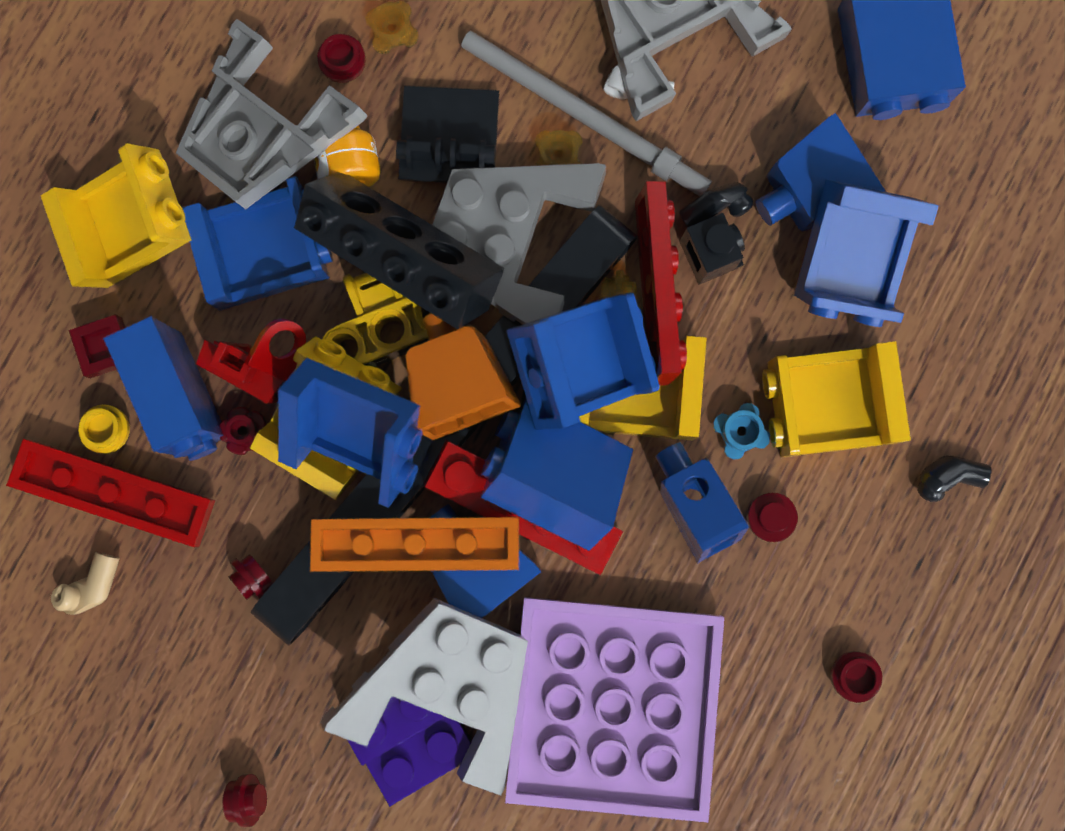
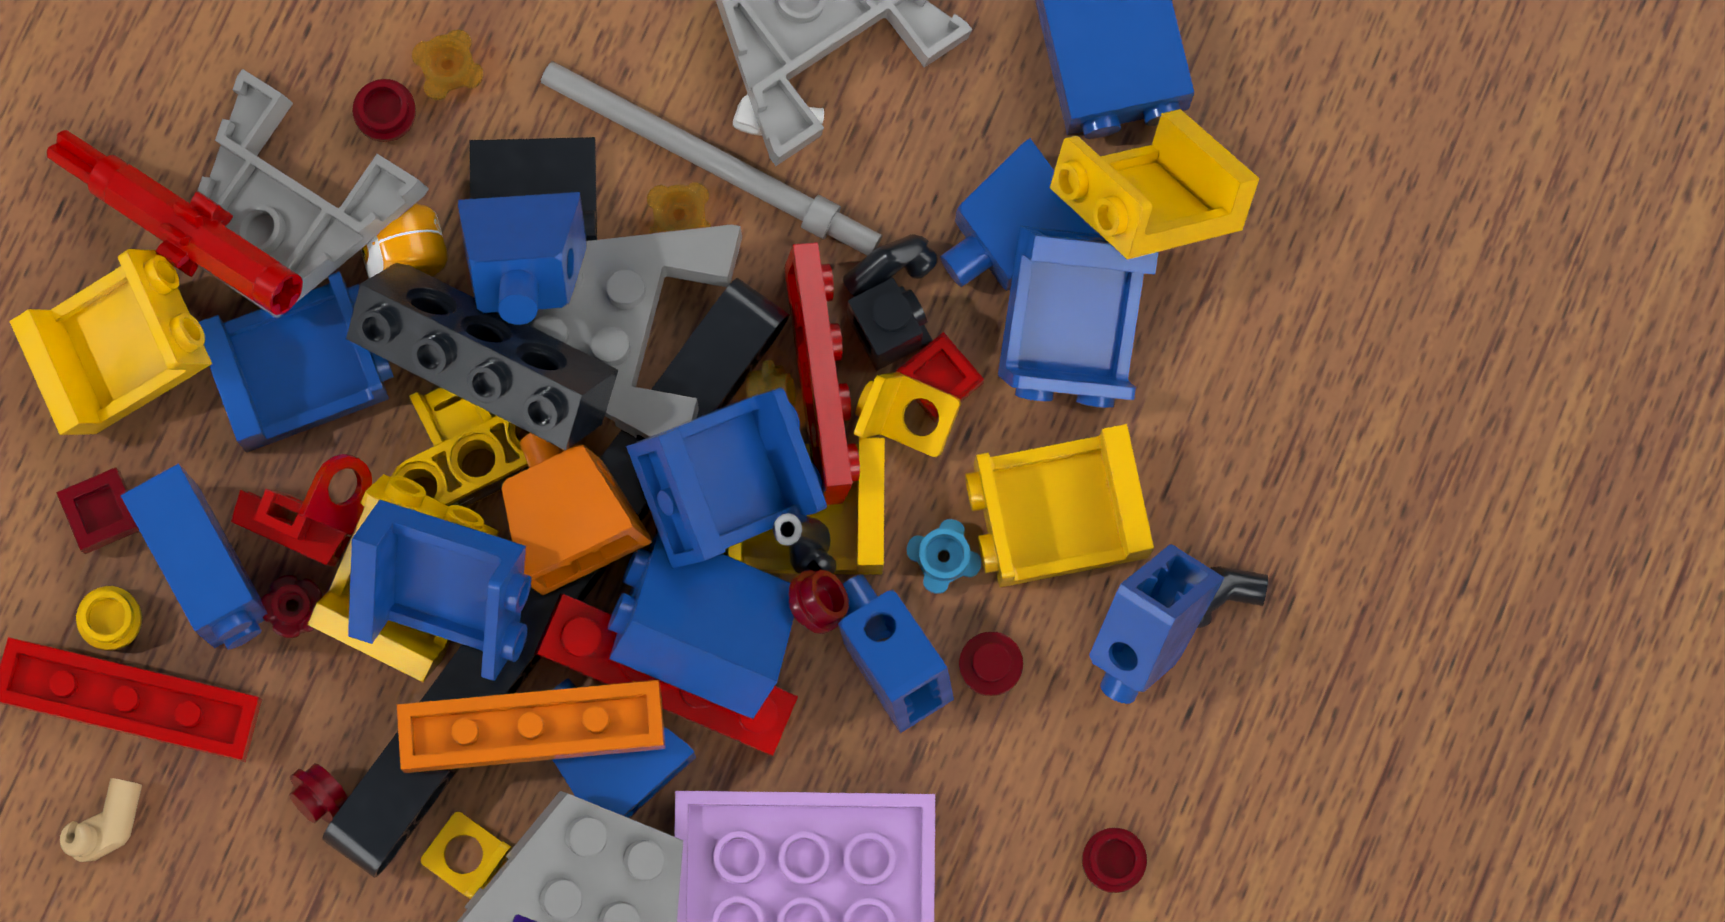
camera: 10 degrees left, 5 degrees down
none -> red piece [47,130,303,315]
none -> yellow bracket [421,812,512,899]
none -> blue torso [458,192,587,325]
none -> black arm [773,513,836,574]
none -> dark red plate [789,570,849,634]
none -> yellow bracket [854,372,961,457]
none -> red tile [895,332,984,423]
none -> yellow panel [1050,109,1260,260]
none -> blue torso [1089,544,1225,704]

